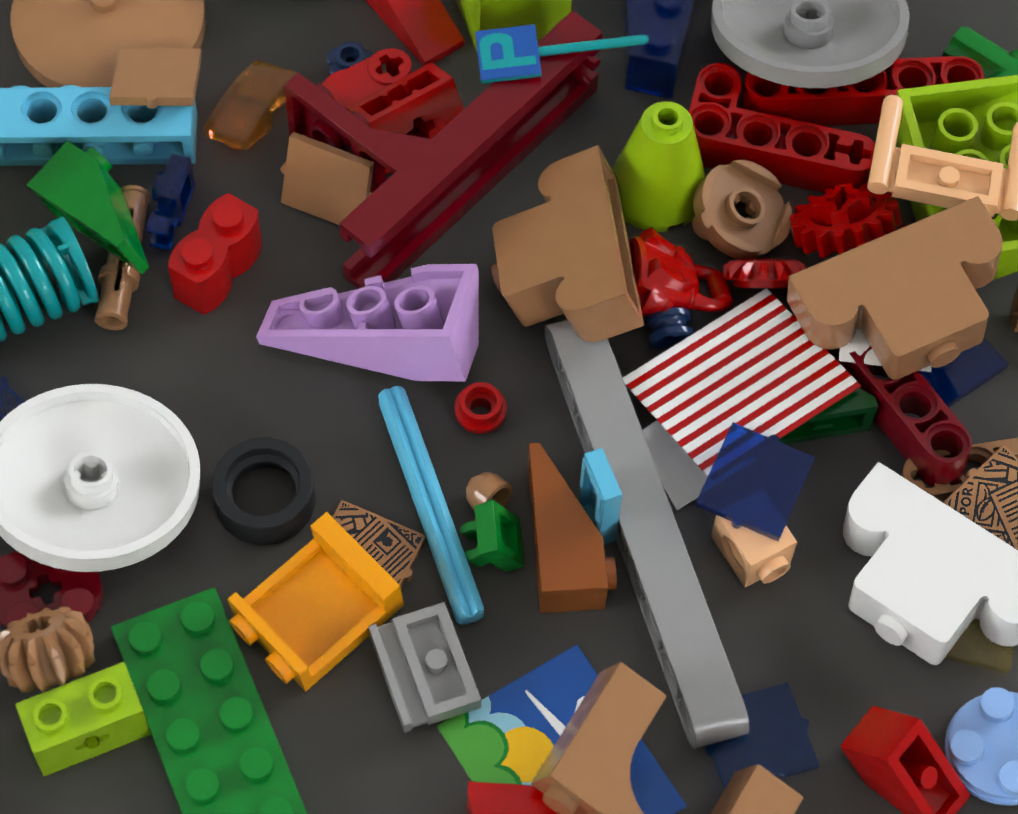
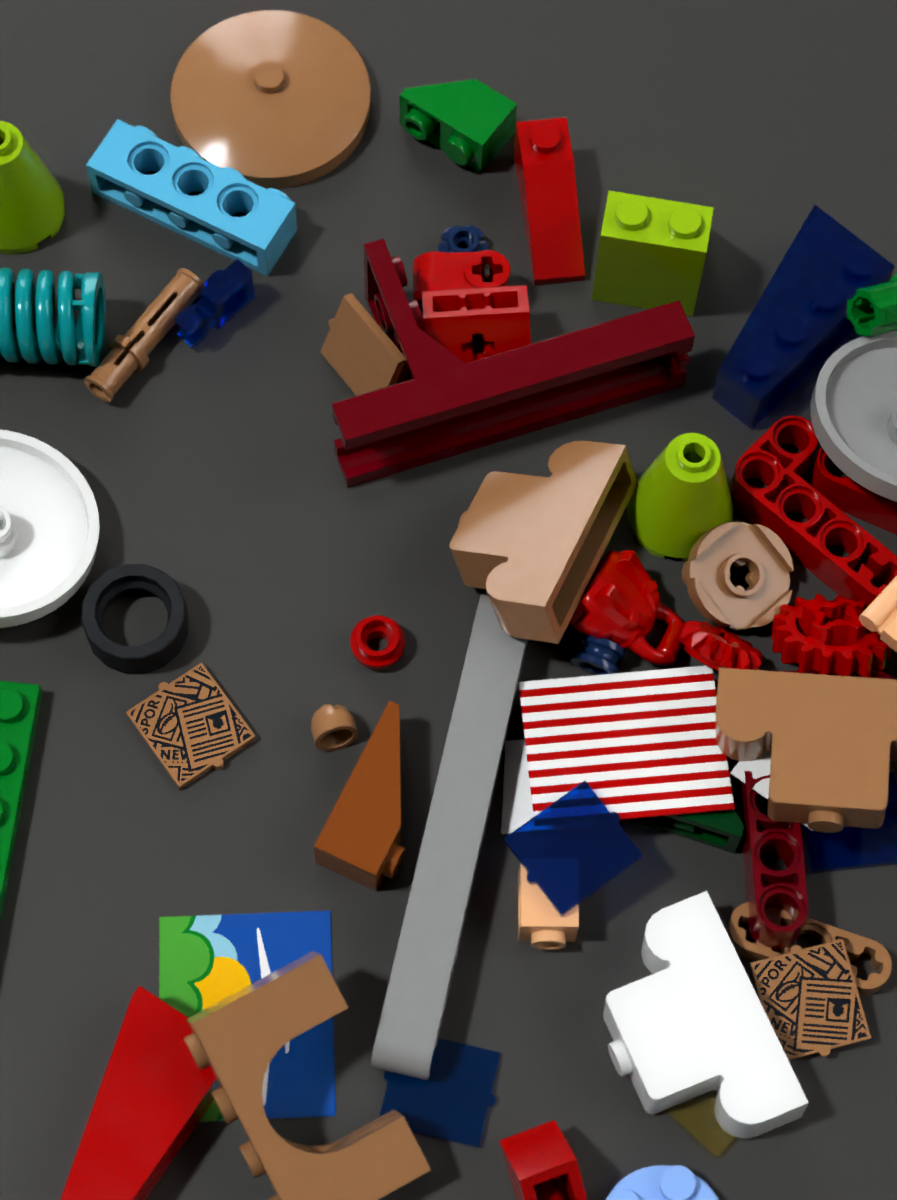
camera: 30 degrees right, 5 degrees up
green slope [26,141,149,274] -> none
medium nougat piece [109,45,202,109] -> none
red brick [168,193,262,315] -> none
clear orange slope [204,59,297,150] -> none
light orange panel [227,512,404,692] -> none
lavender wedge [256,264,479,382] -> none
light grey plate [368,602,481,733] -> none
medium azure axle [378,386,484,625] -> none
green tile [460,500,524,572] -> none
piece [475,24,649,84] -> none
medium azure tile [578,448,623,545] -> none

